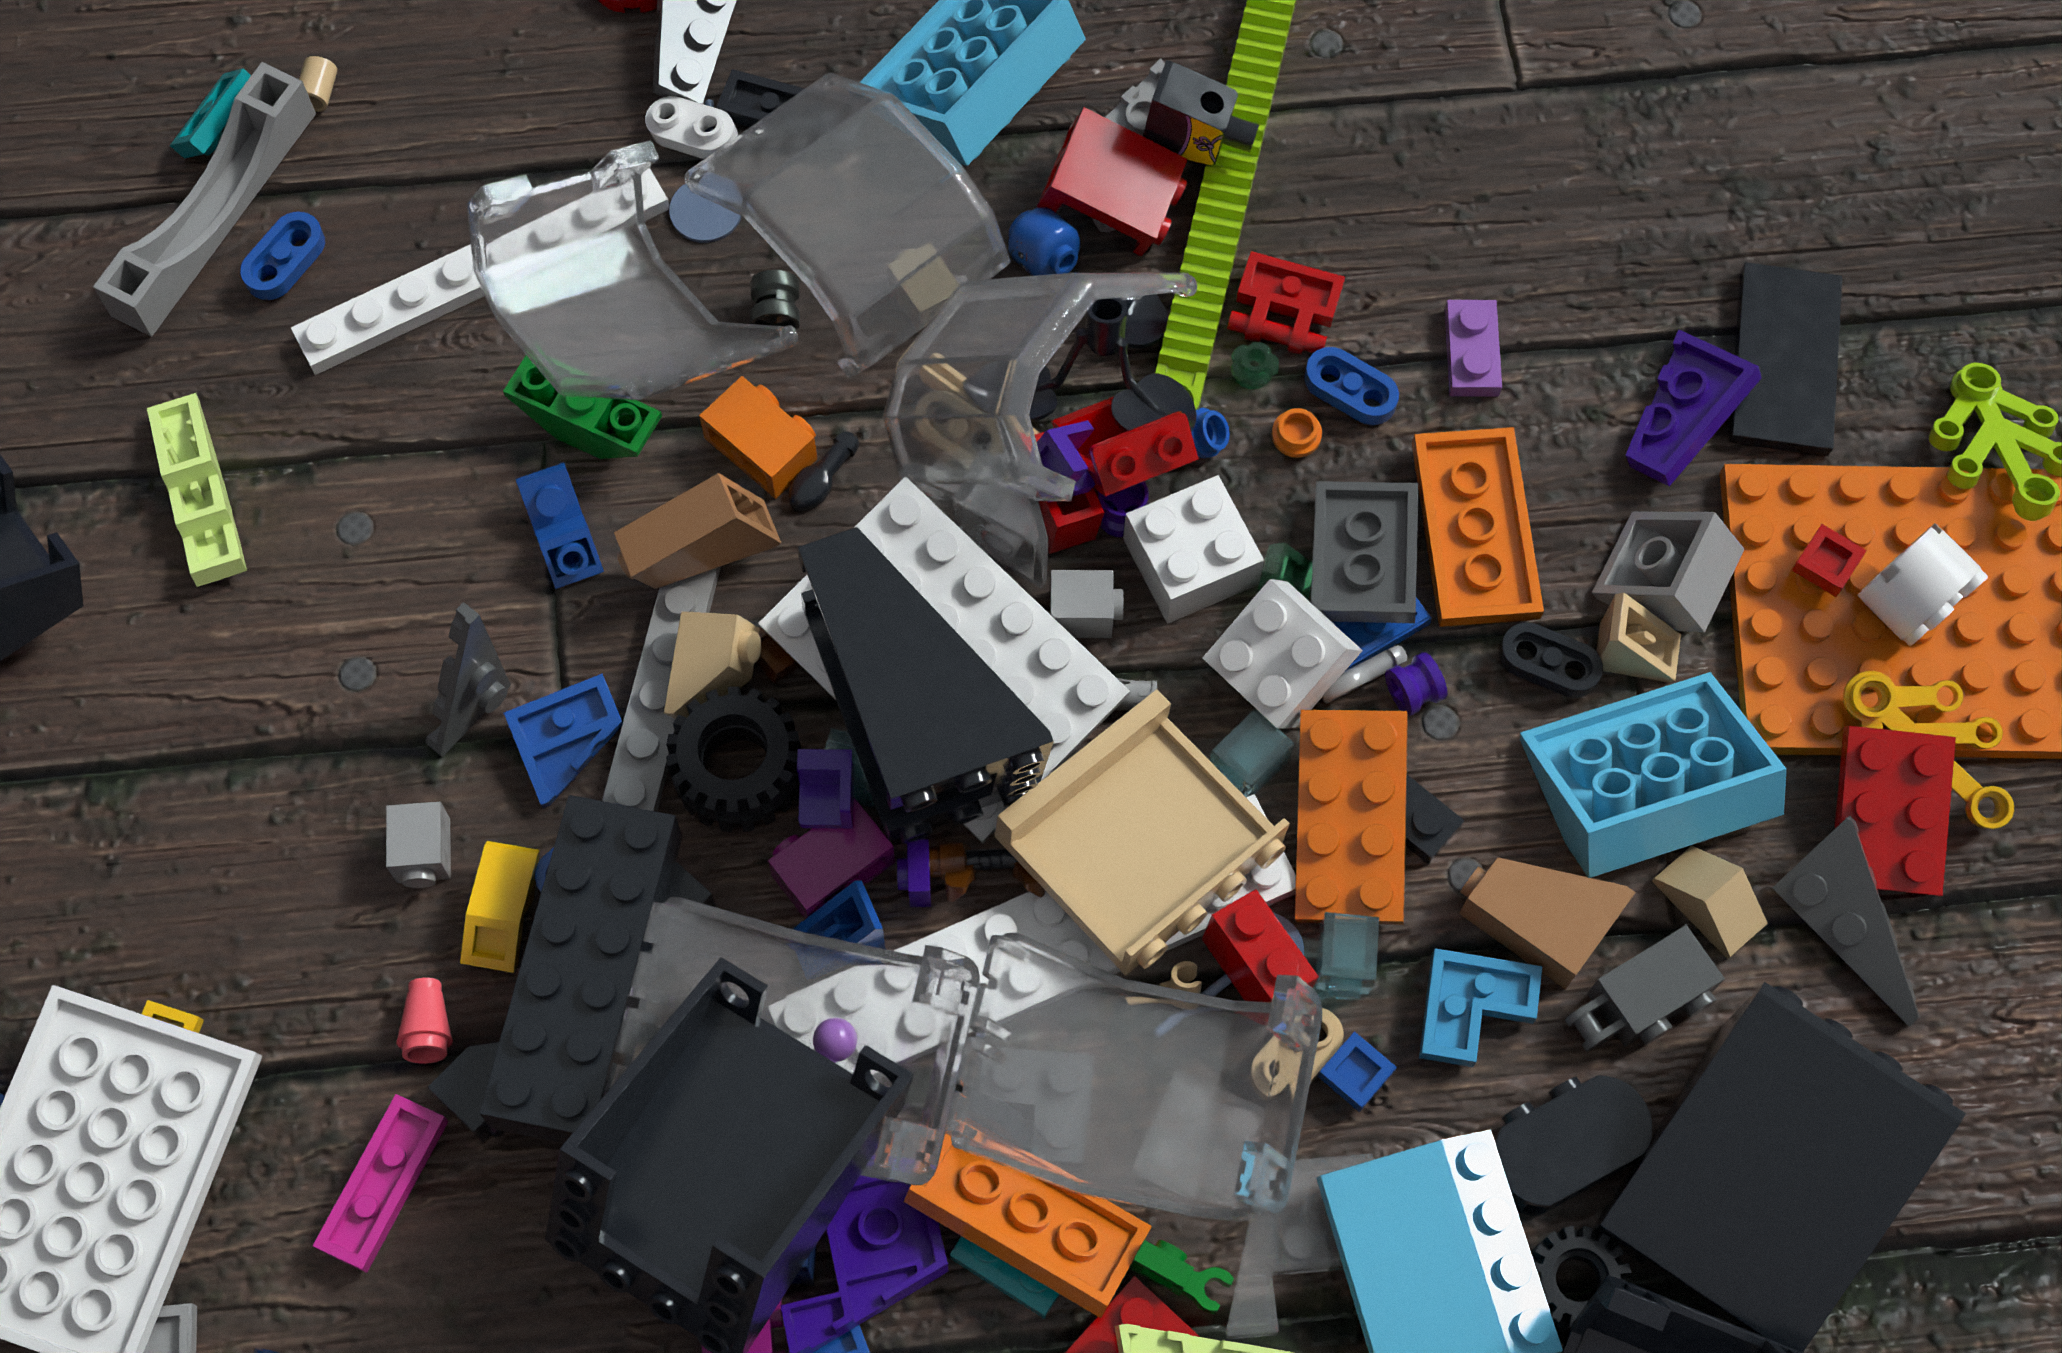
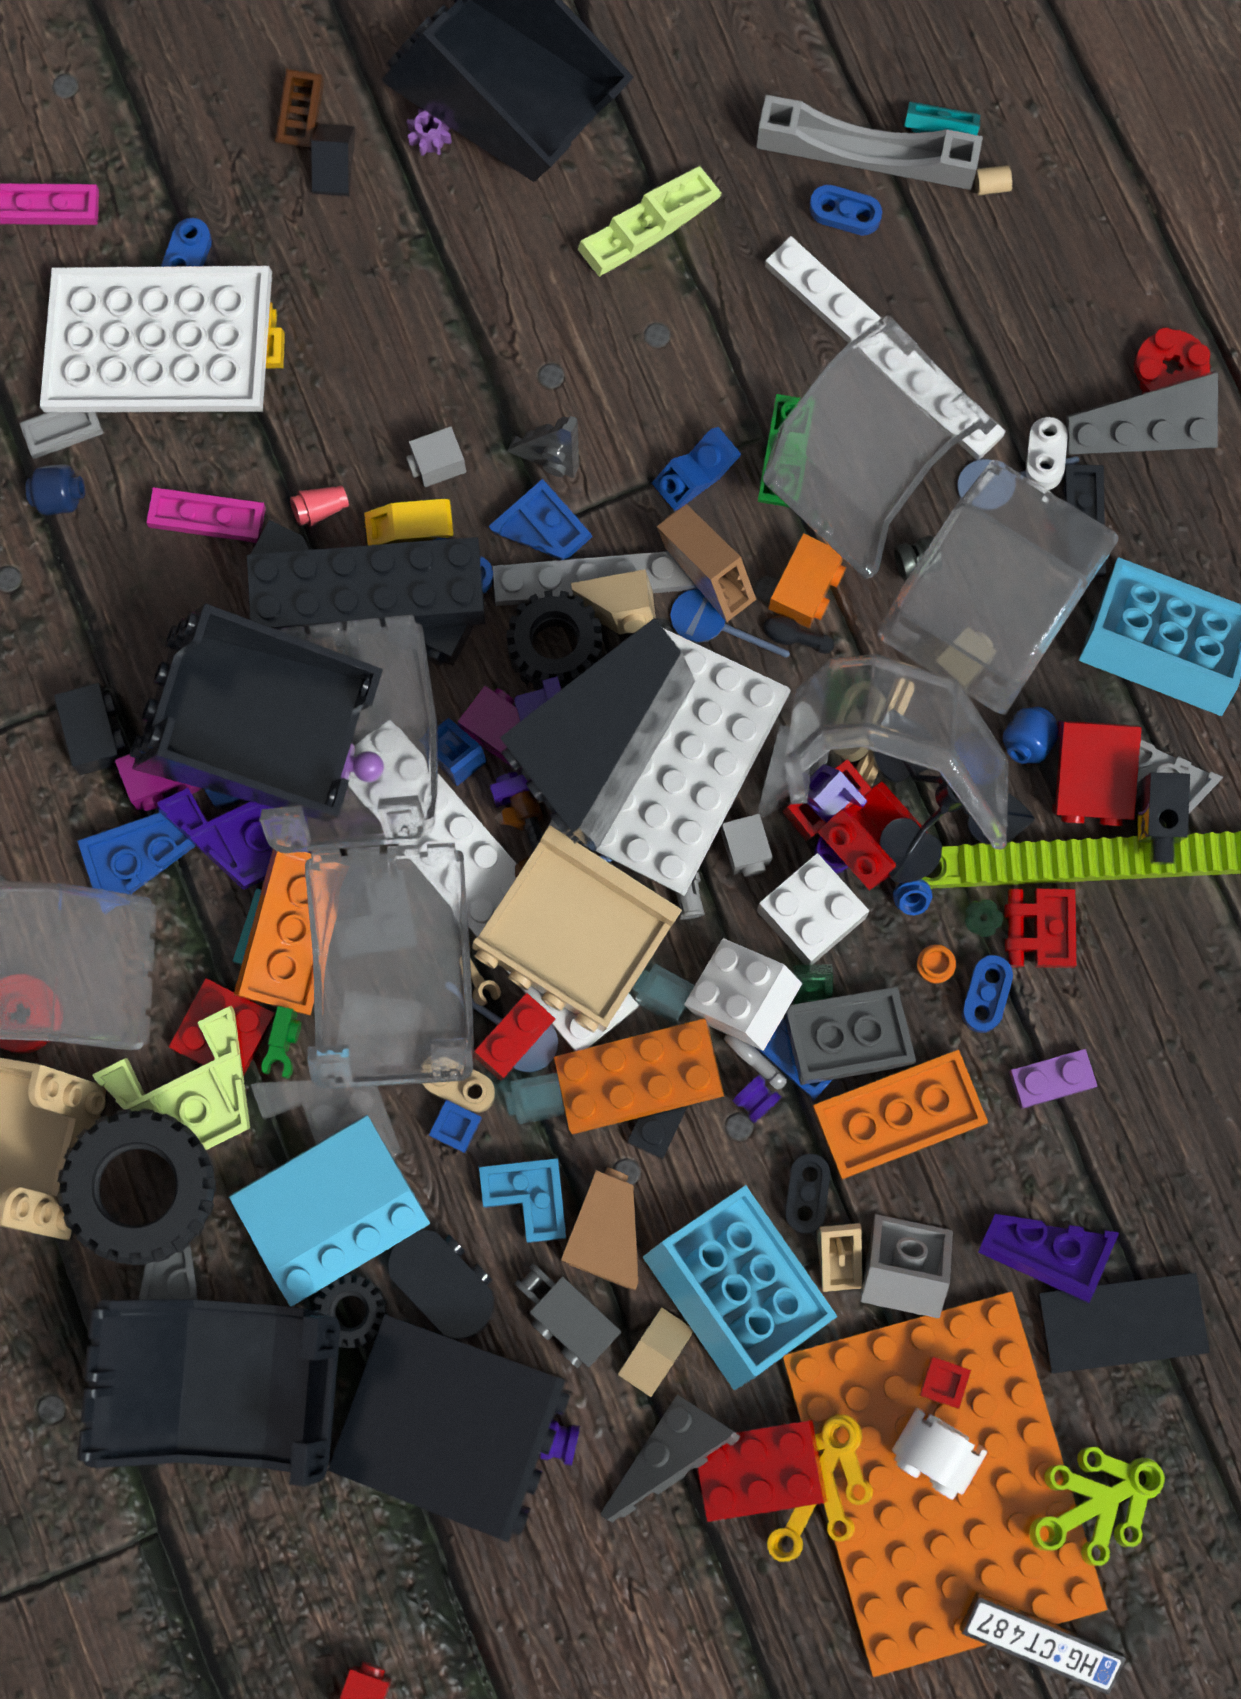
camera: 75 degrees right, 10 degrees up
none -> blue piece [670,589,790,657]

